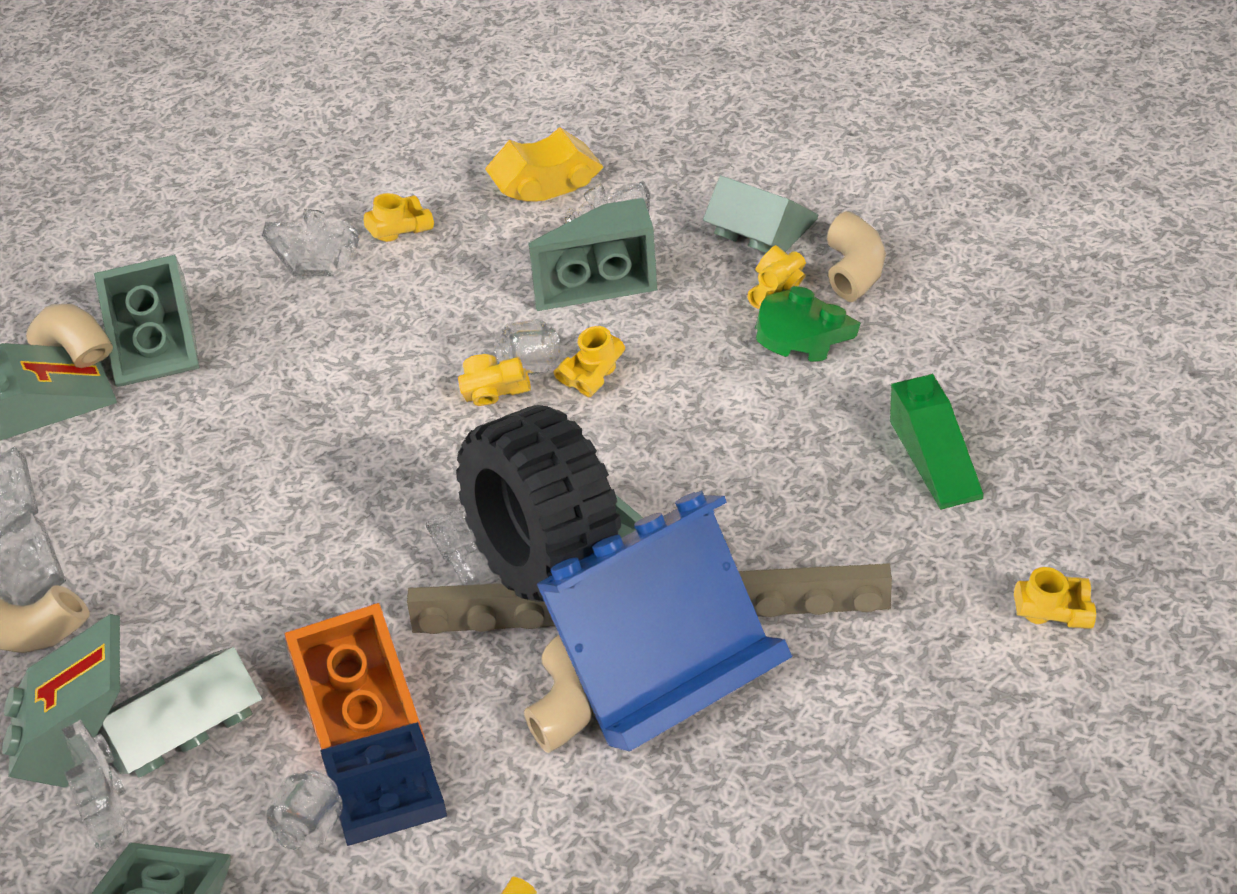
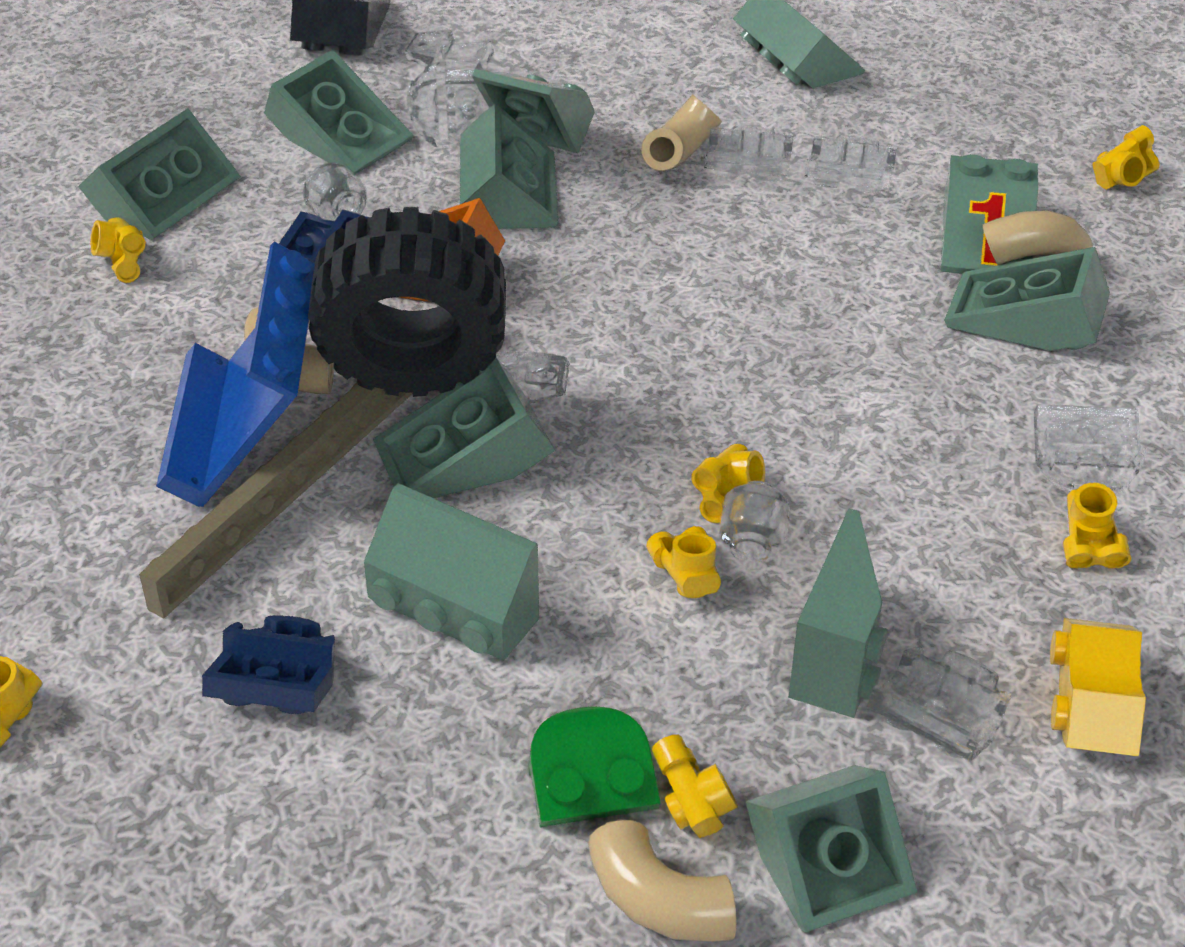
camera: 120 degrees right, 0 degrees up
green slope [890,374,984,510] -> none
none -> dark blue slope [202,615,335,714]
none -> sand green slope [364,483,540,661]

